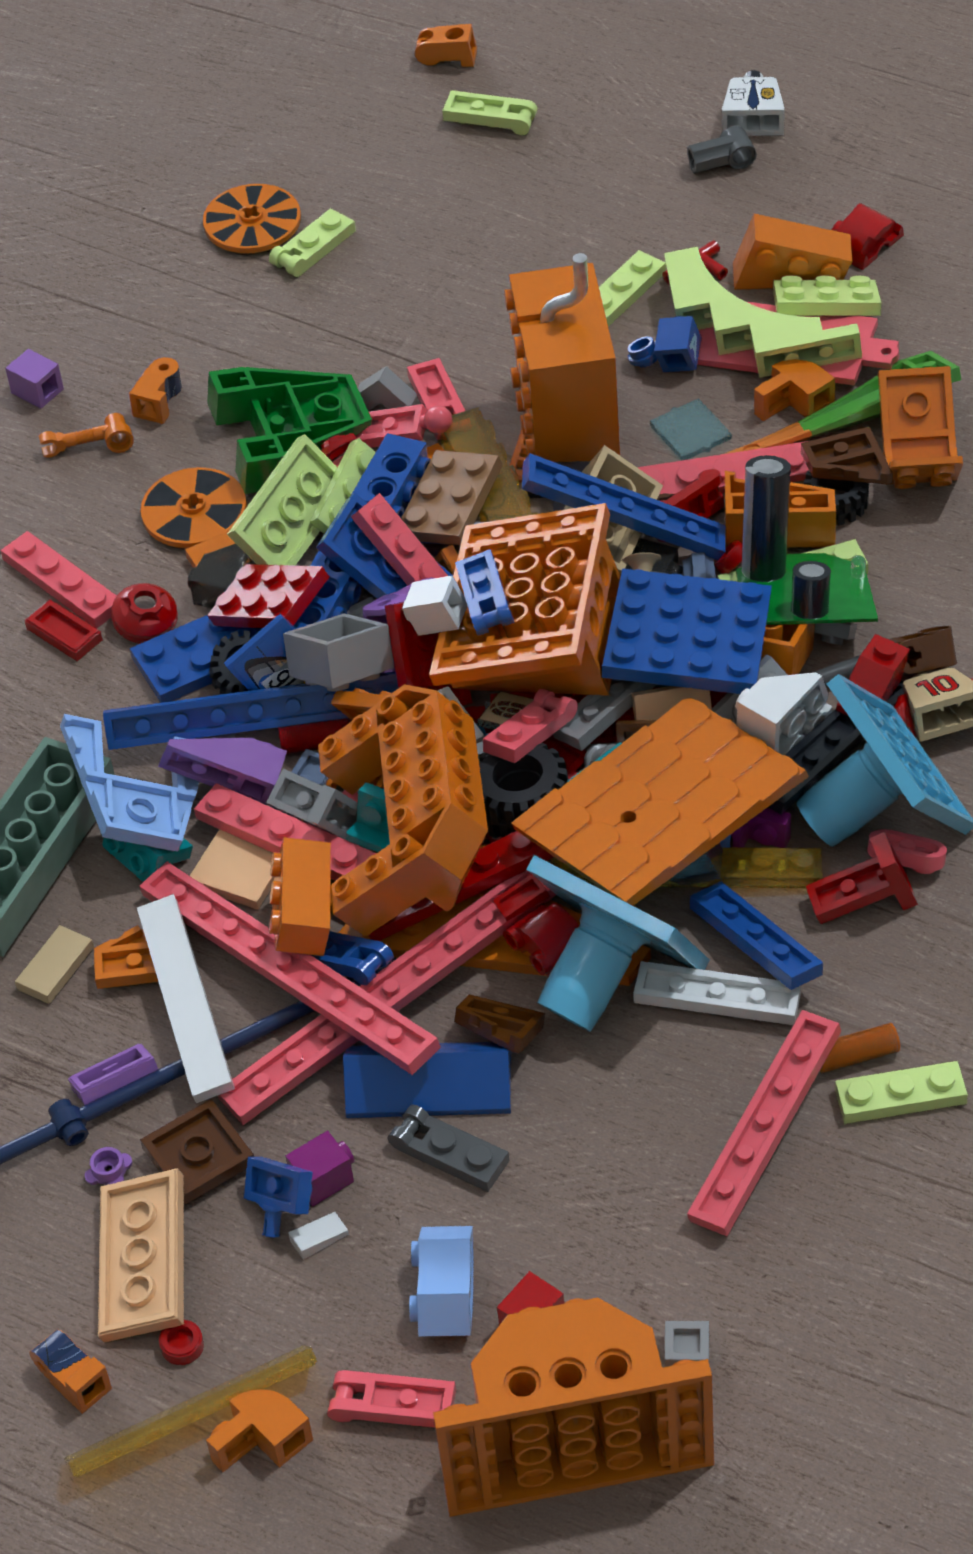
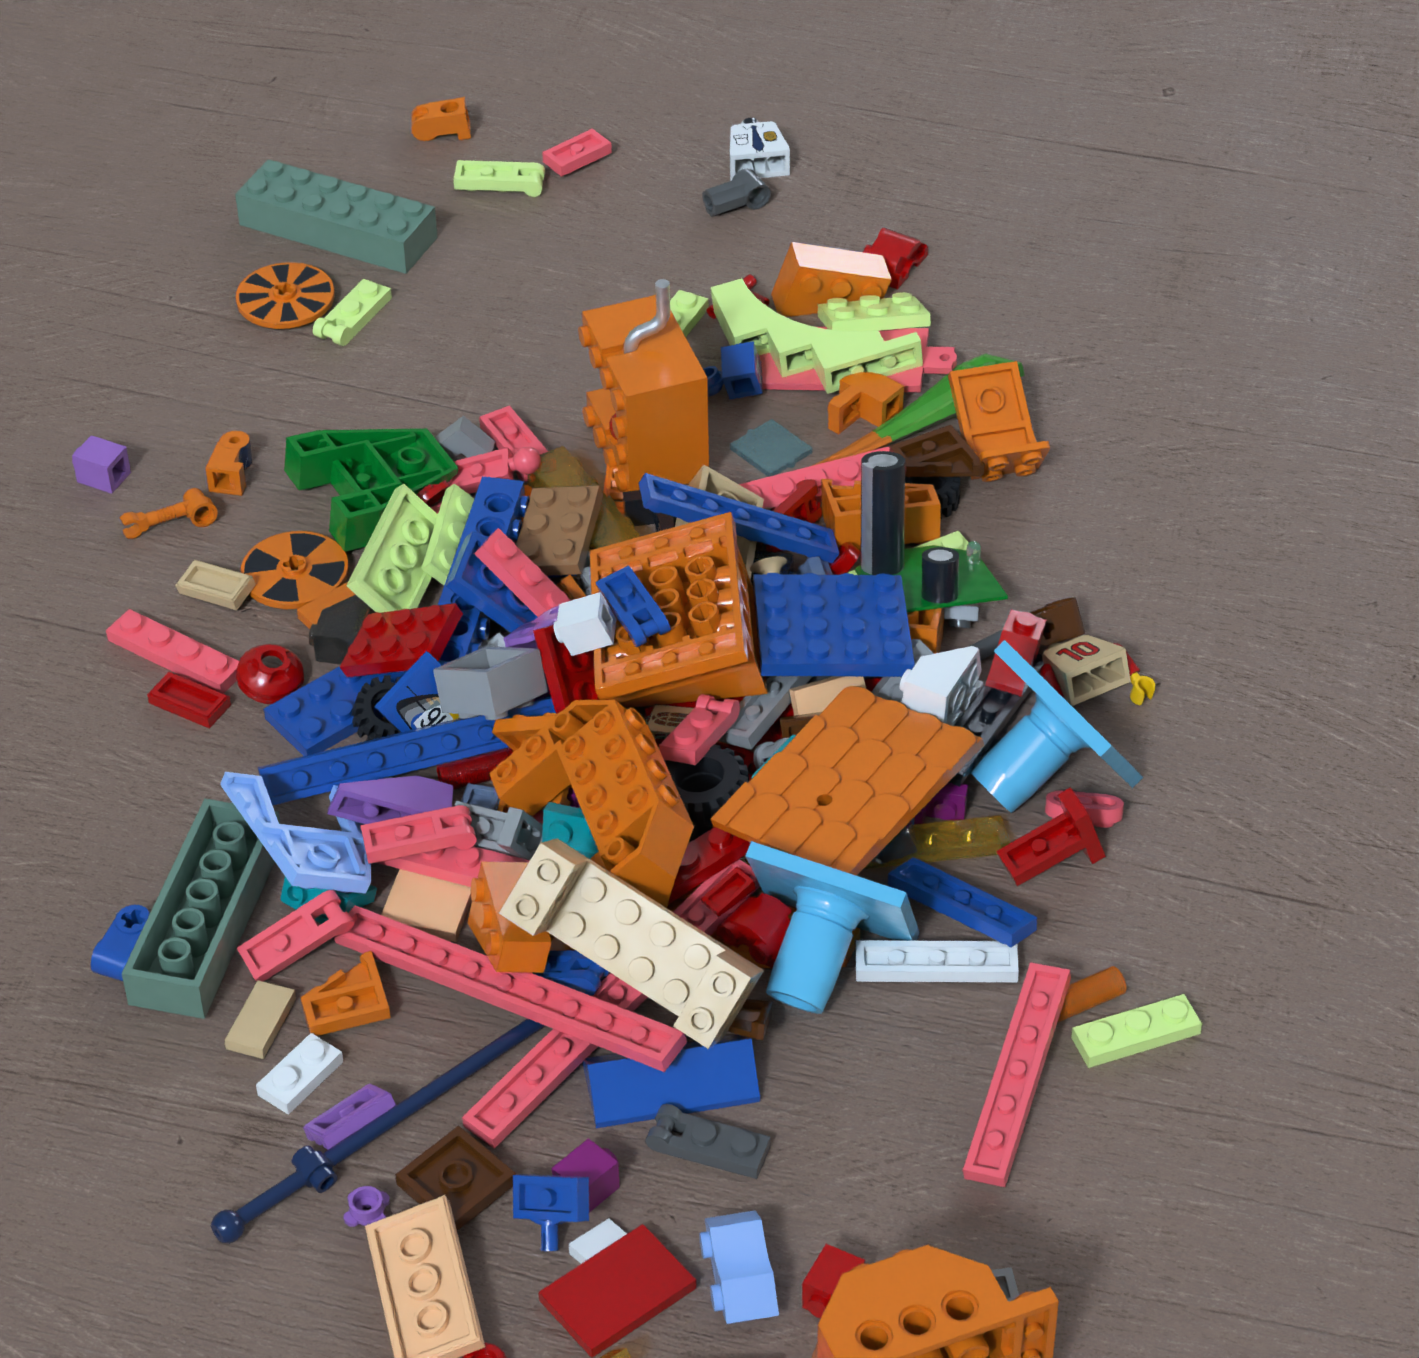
camera: 15 degrees left, 5 degrees down
white tile [137,894,235,1103] -> none
none -> tan tile [175,559,256,610]
none -> sand green brick [235,159,438,274]
none -> coral plate [237,890,354,982]
none -> white plate [256,1033,343,1115]
none -> coral plate [360,805,477,864]
none -> tan plate [499,838,764,1049]
none -> red tile [539,1224,696,1358]
none -> coral plate [542,128,612,177]

